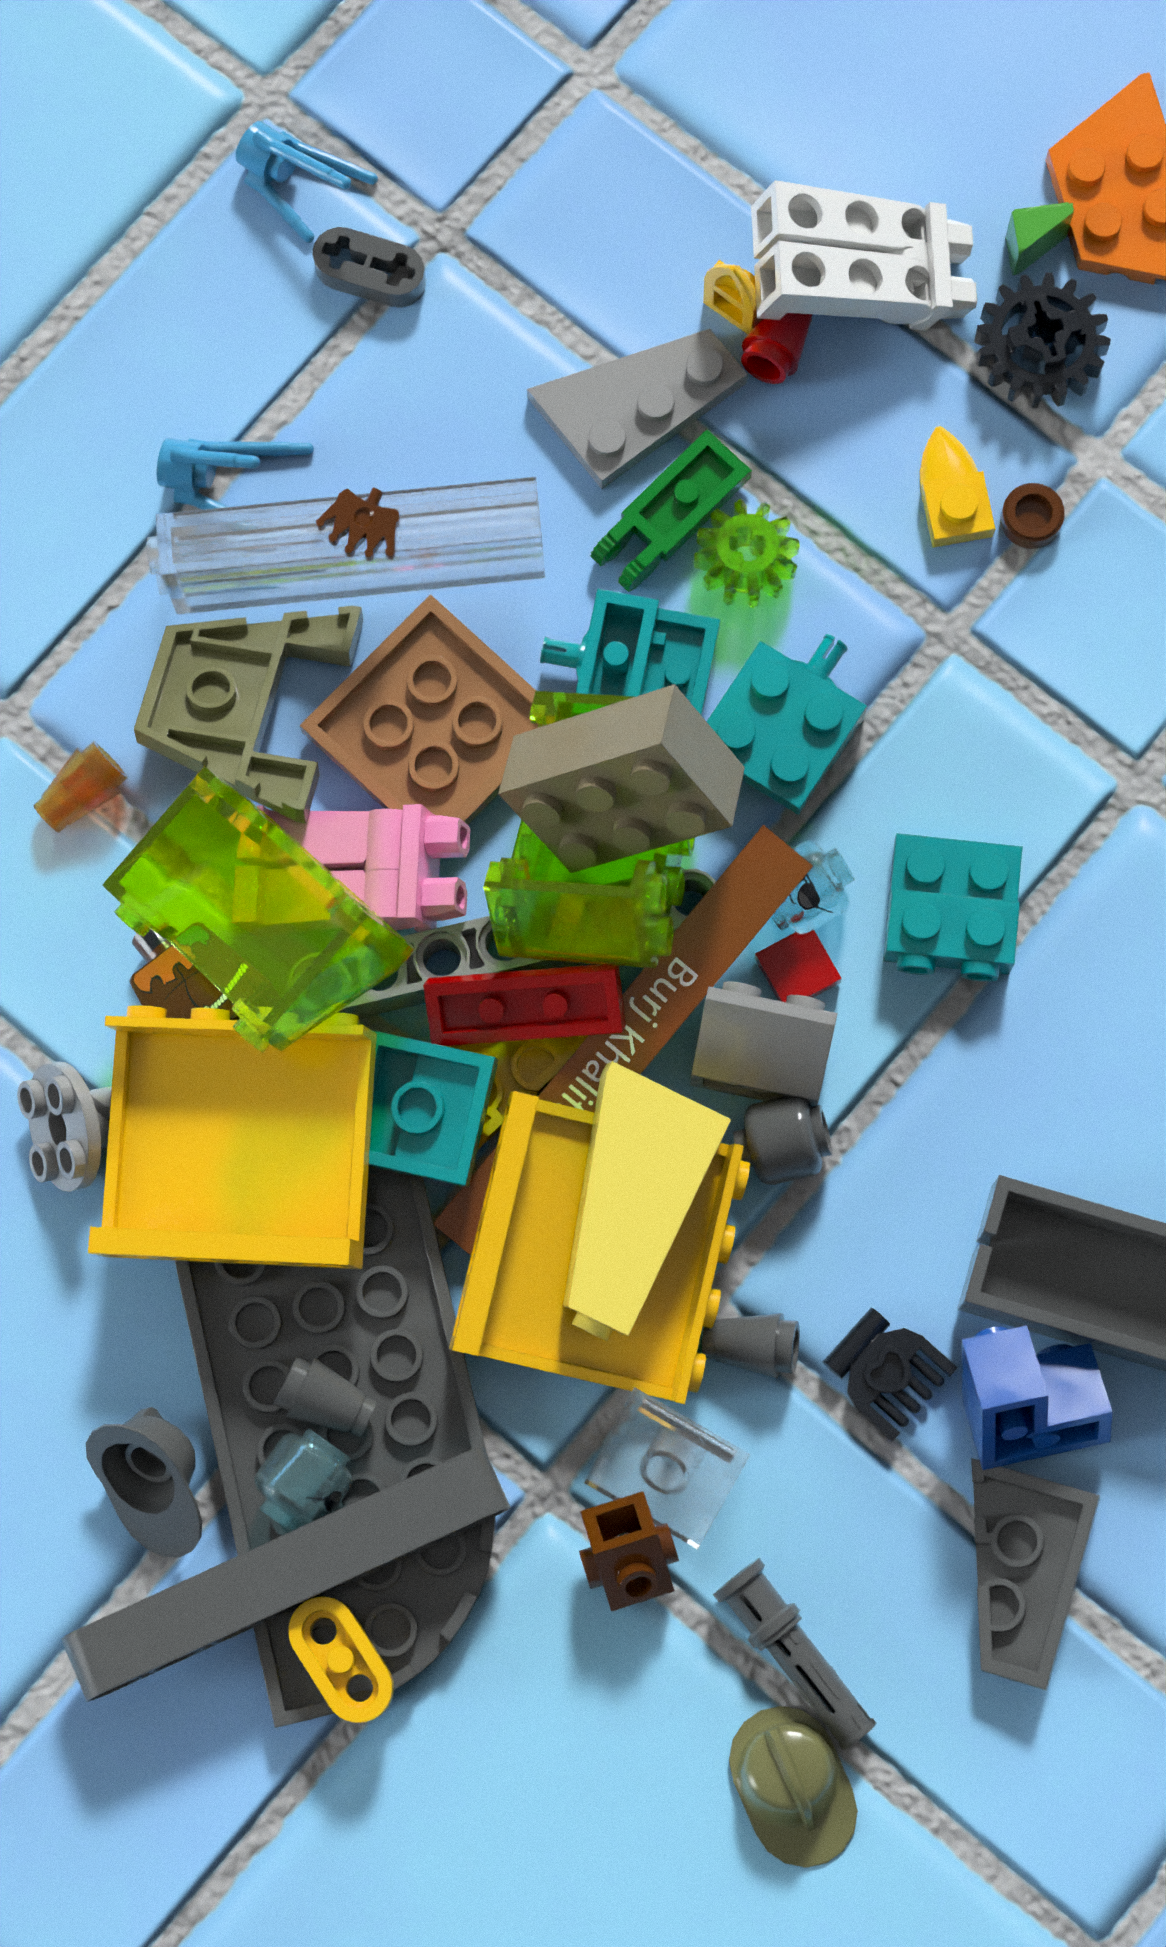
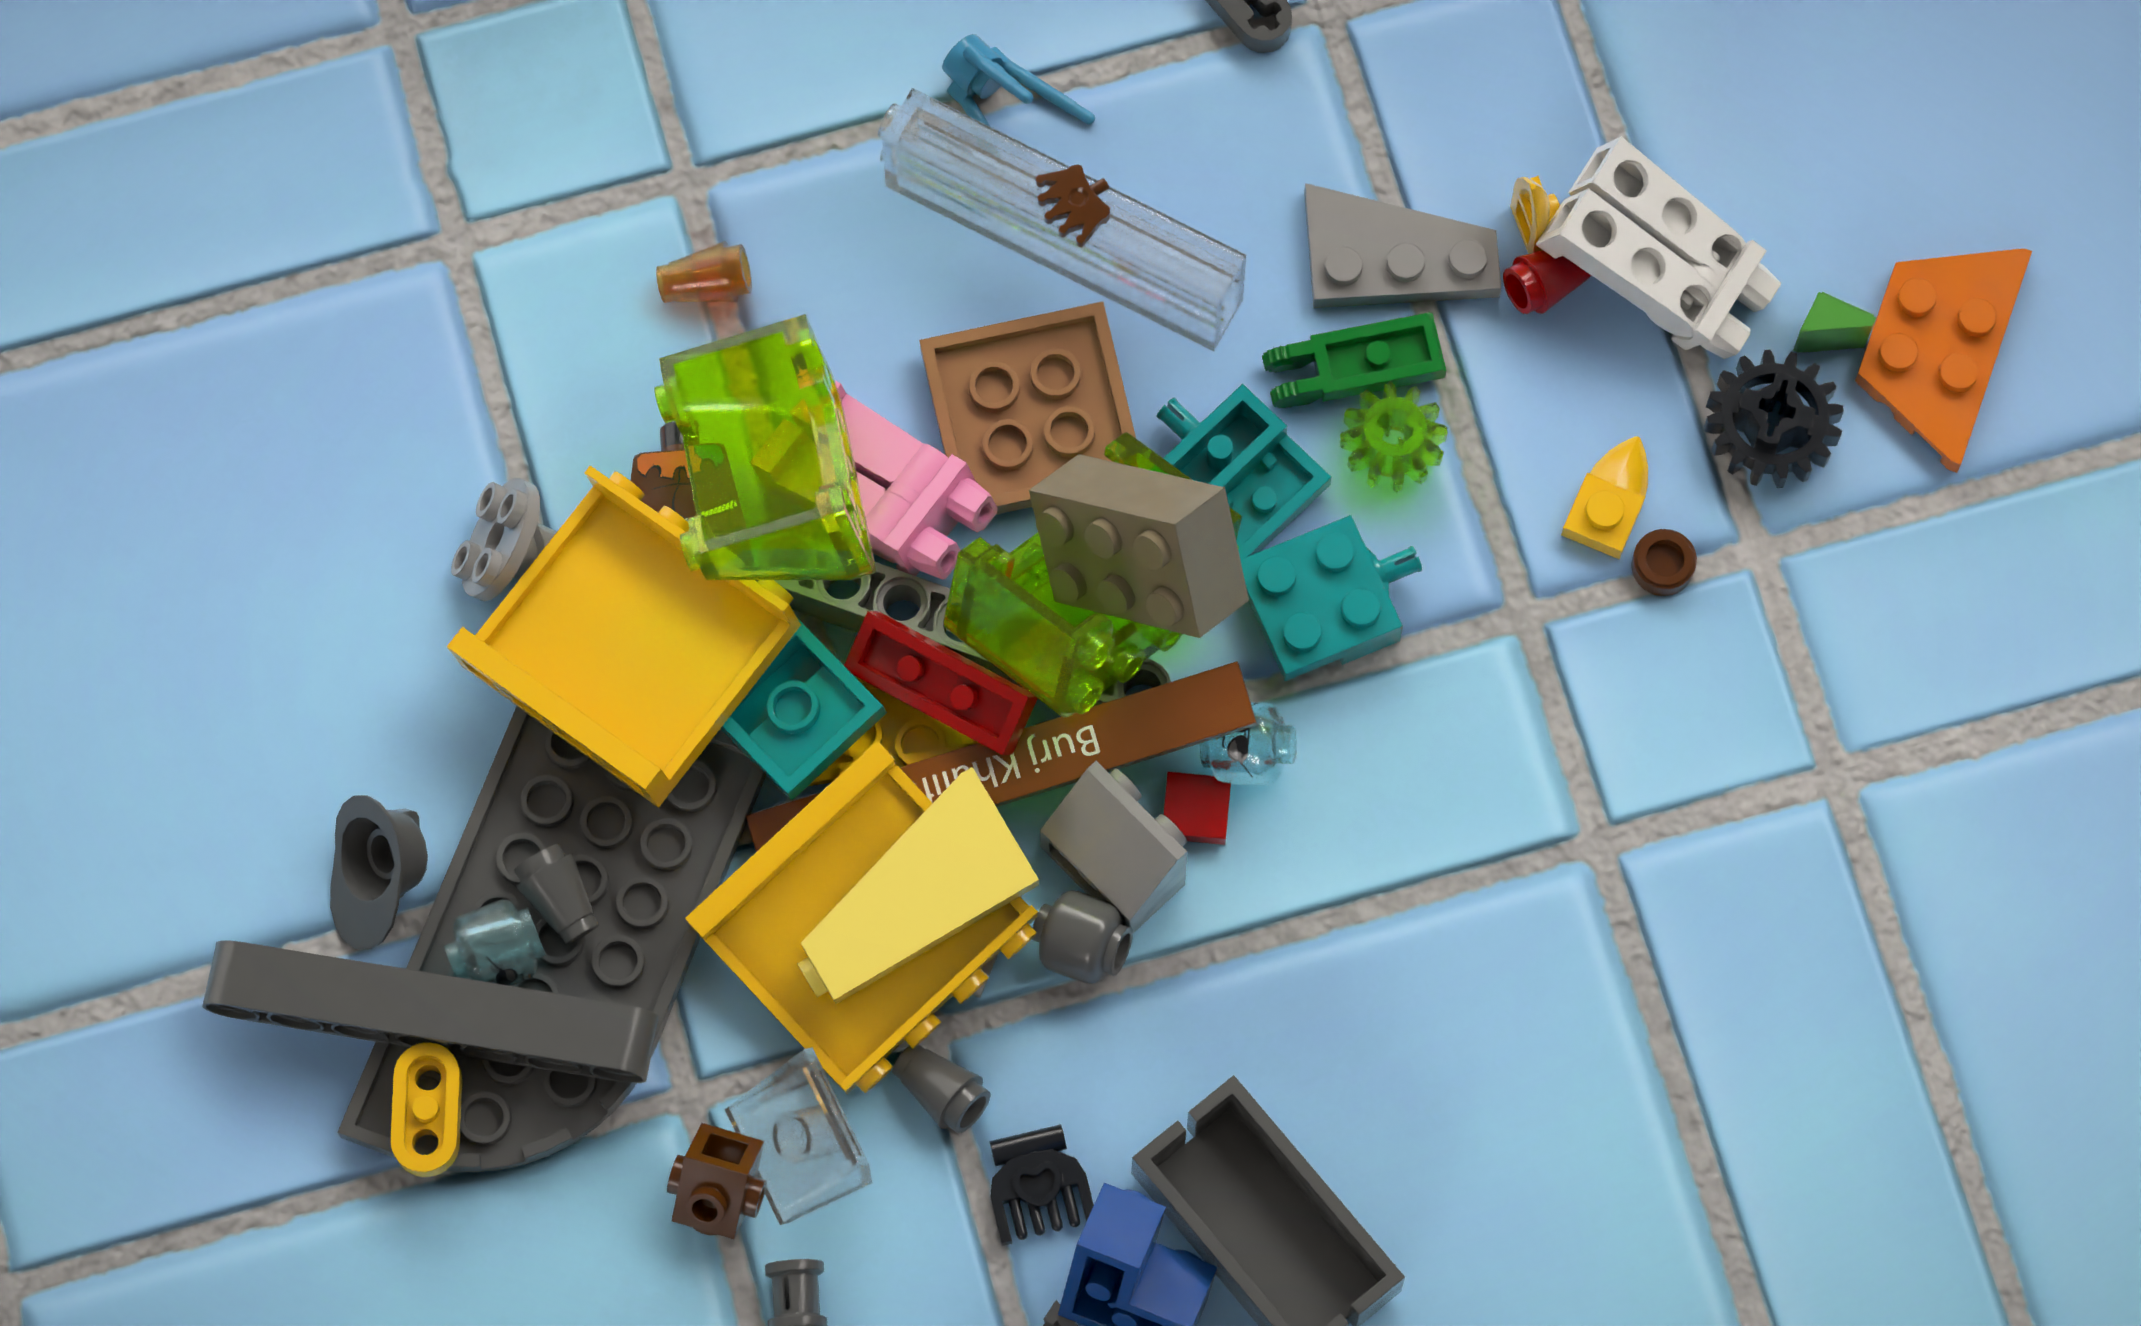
camera: 30 degrees right, 5 degrees down
olive wing [134,606,363,824] -> none
teal plate [883,833,1023,982] -> none

